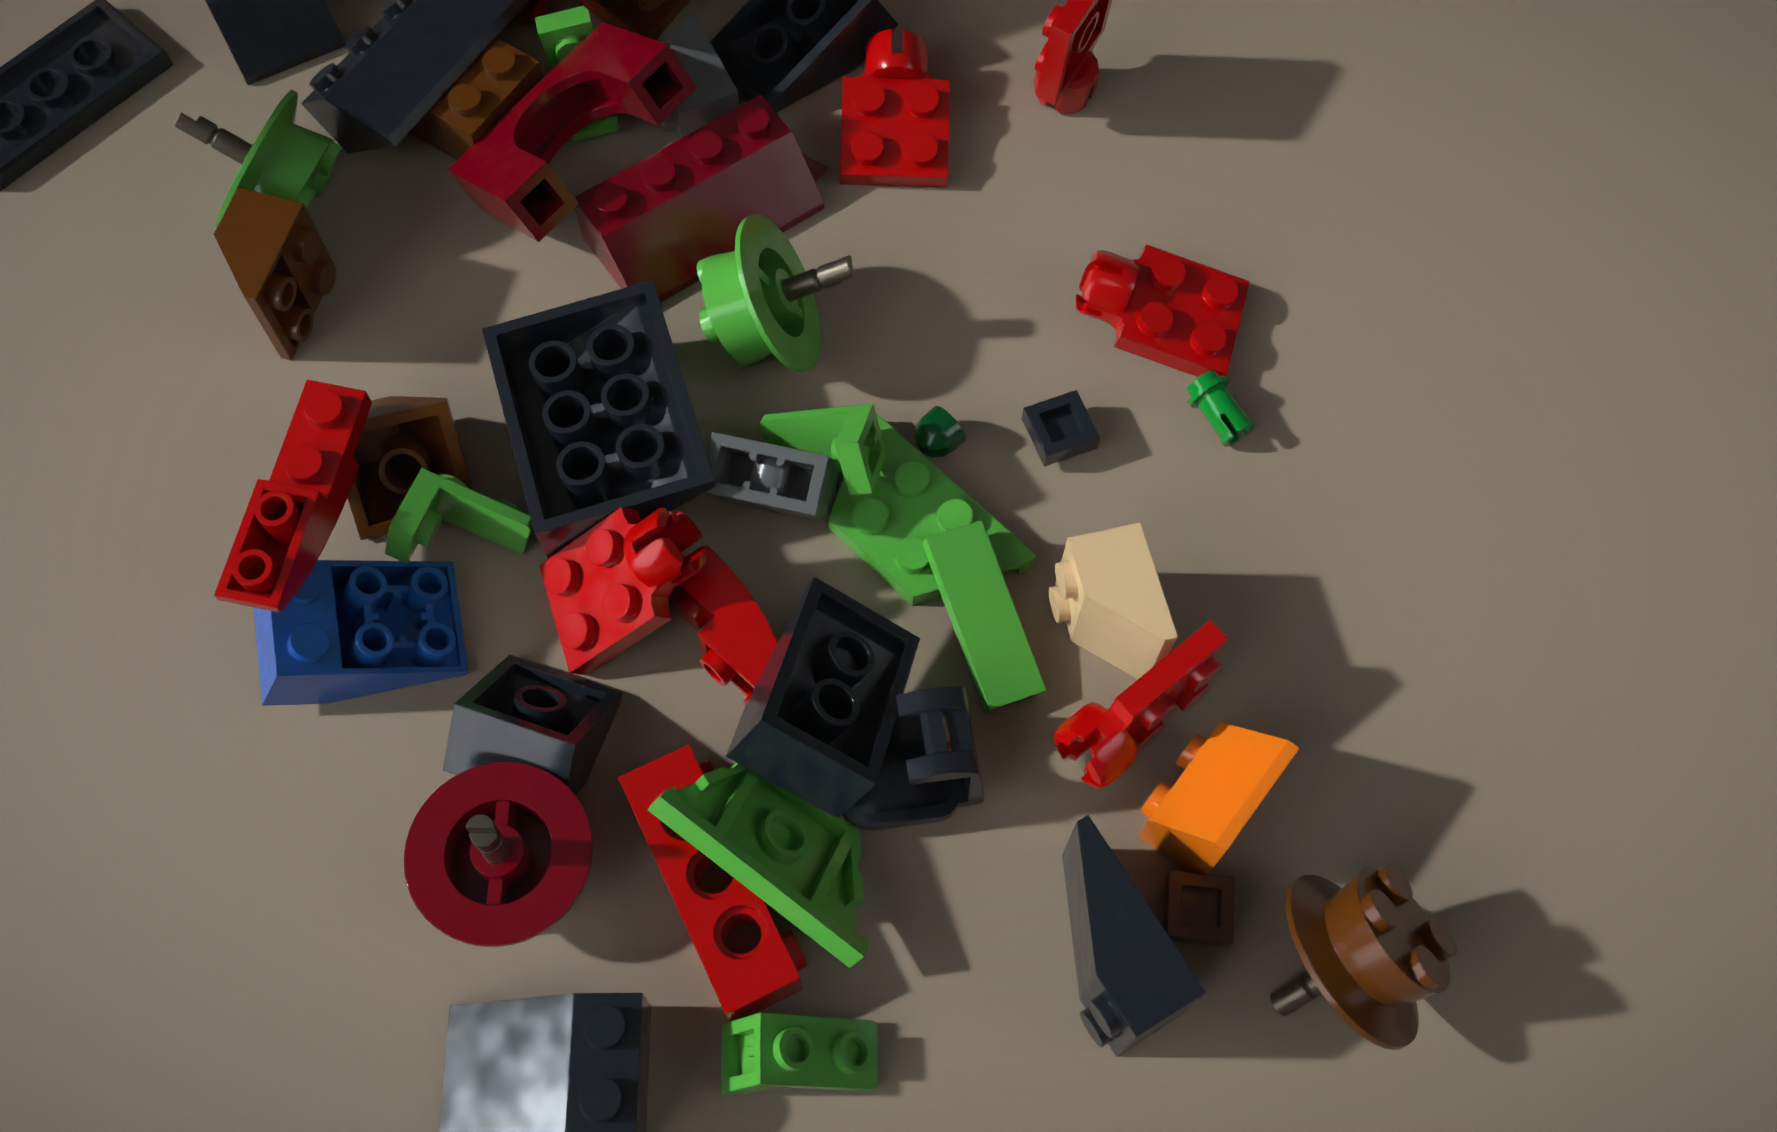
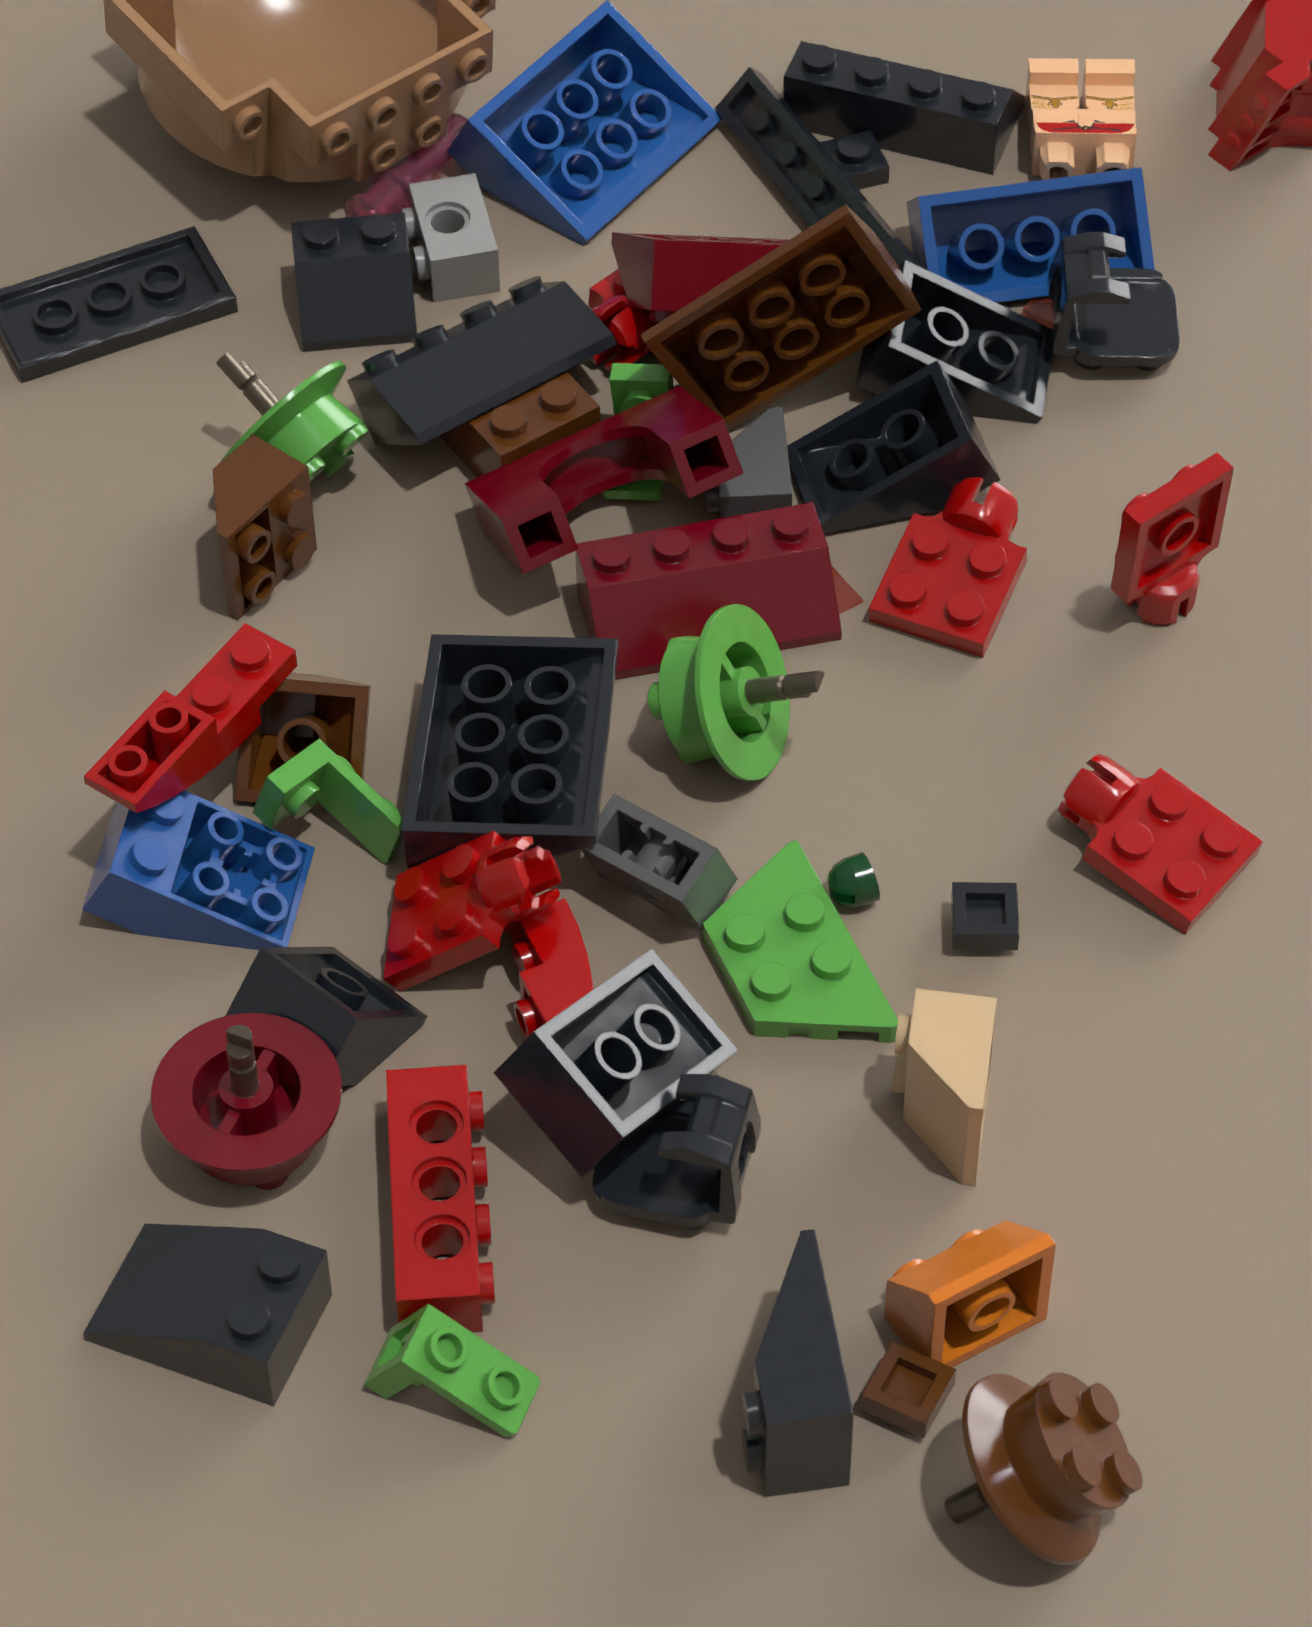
camera: 25 degrees right, 15 degrees down
bright green wing [648,763,868,968] -> none
bright green bracket [759,403,887,495] -> none
bright green tile [922,520,1047,713] -> none
red plate [1053,620,1228,789] -> none
green pin [1186,370,1256,447] -> none

